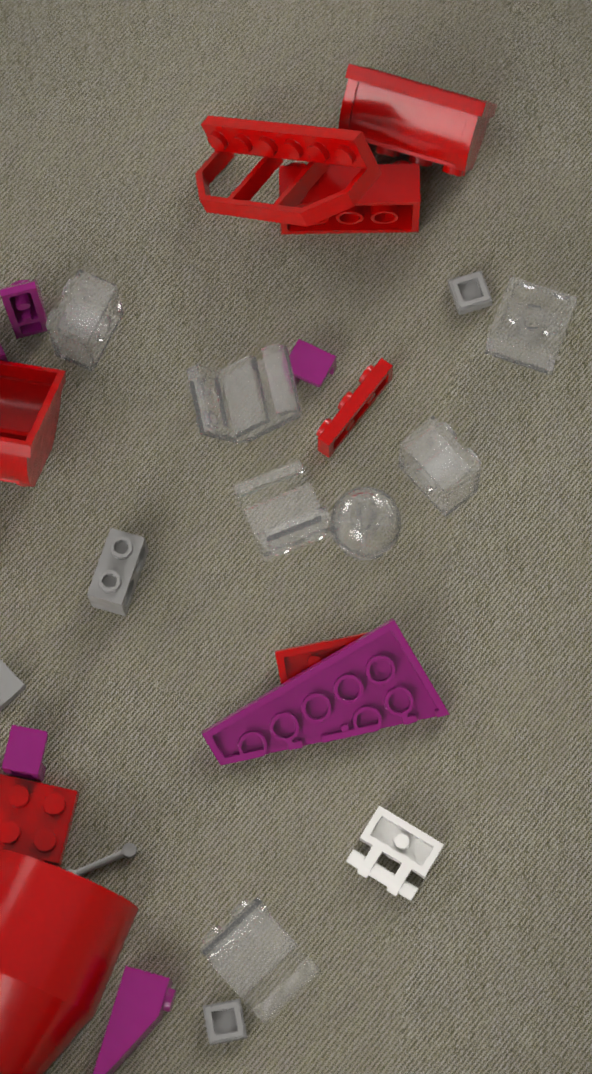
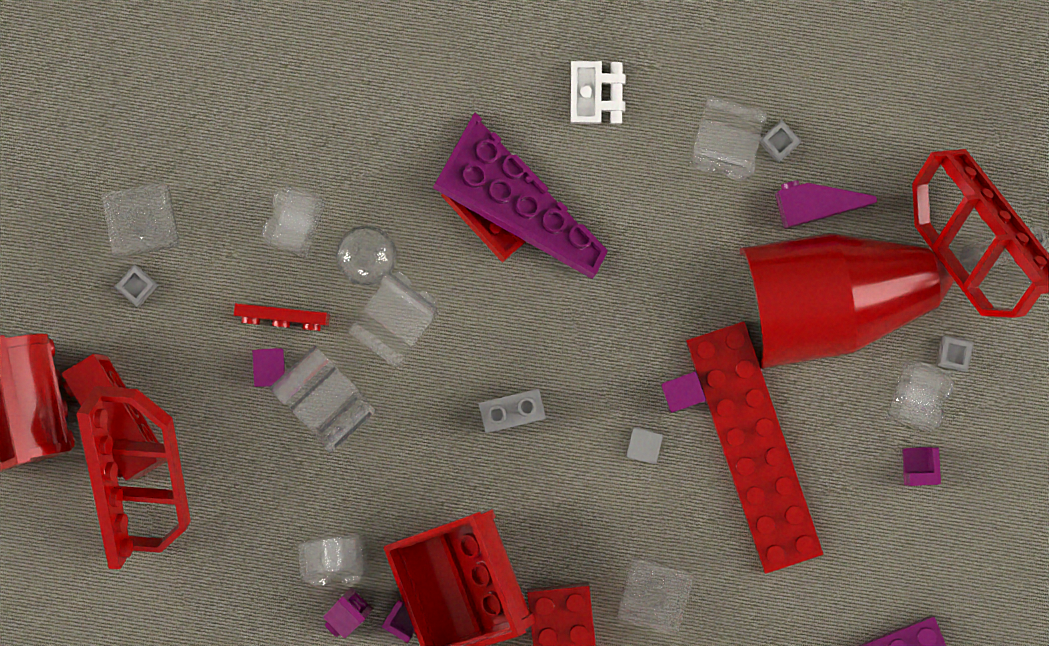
camera: 120 degrees left, 15 degrees up
light grey hinge [67,842,137,876] -> none

